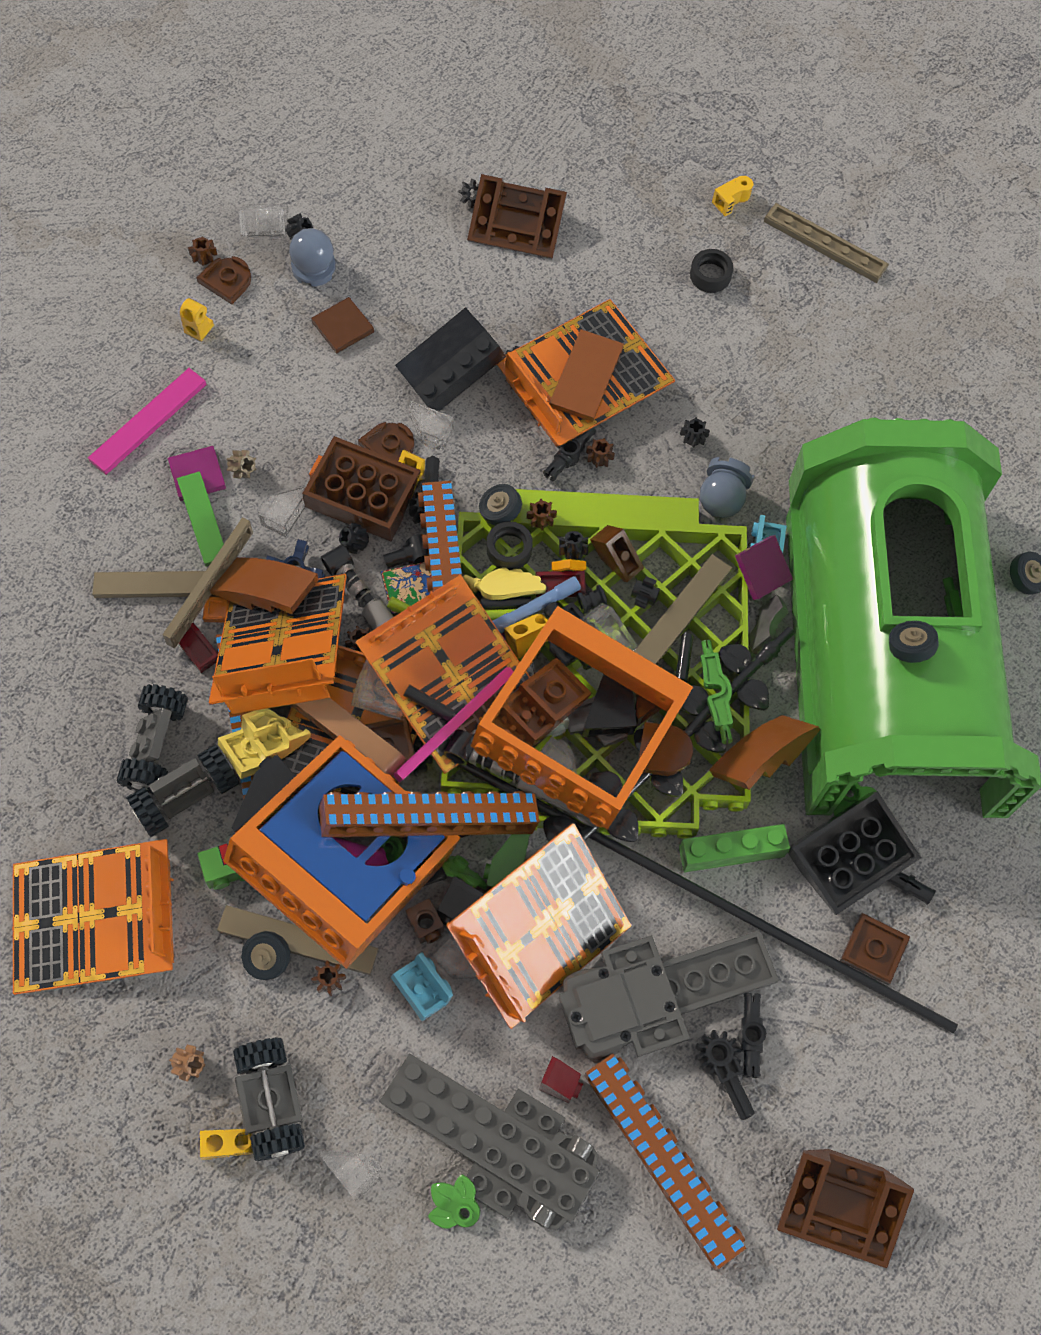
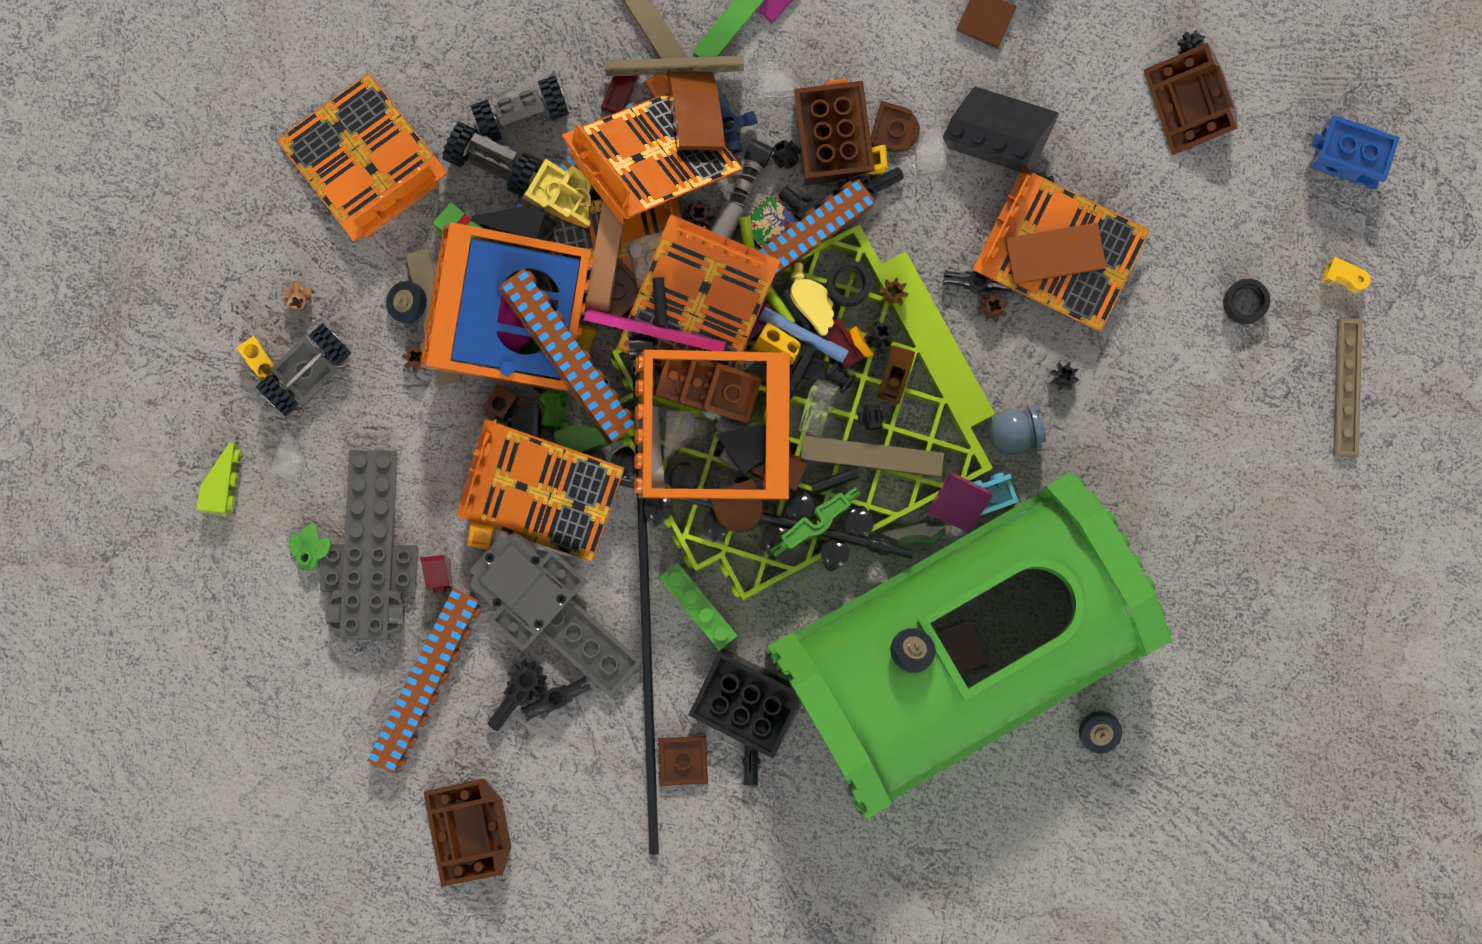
camera: 60 degrees right, 15 degrees up
dark tan gear [226,450,256,479] -> none
medium azure bracket [391,952,453,1021] -> none
black wheel [479,484,522,526] -> none
dark orange slope [709,715,820,790] -> none
none -> lime slope [197,442,242,515]
none -> light orange tile [467,522,495,550]
none -> blue torso [1310,115,1400,190]

